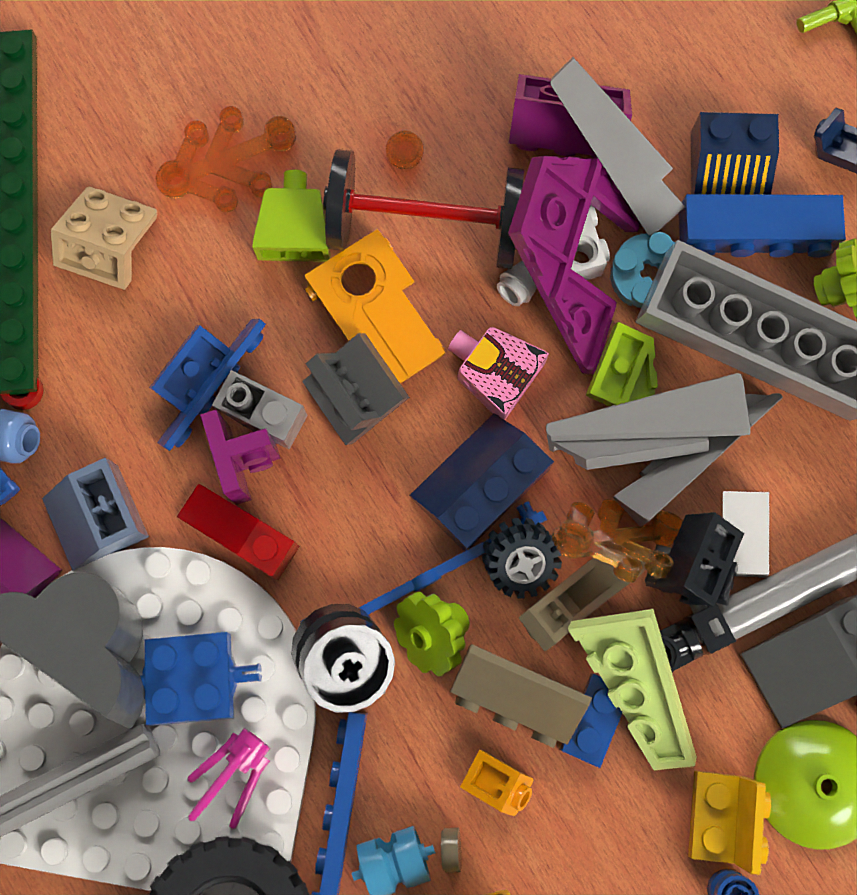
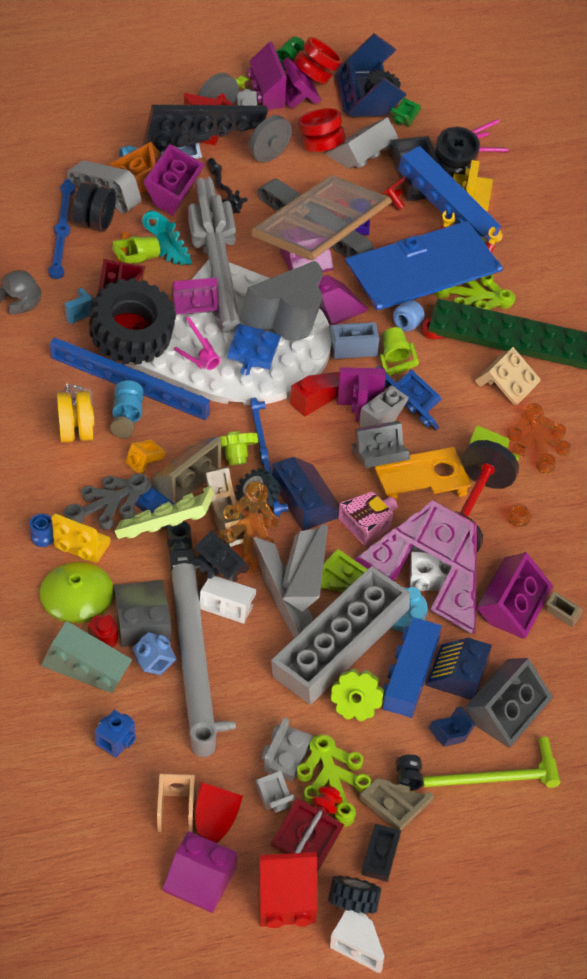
camera: 105 degrees right, 30 degrees down
wheel [291,604,395,712] -> none
light grey wedge [550,57,685,236] -> none
none -> dark grey plant [64,473,151,530]
none -> magenta bracket [171,277,219,316]
none -> lime piece [380,327,419,376]
none -> dark grey slope [465,658,553,747]
none -> dark tan piece [546,591,583,627]

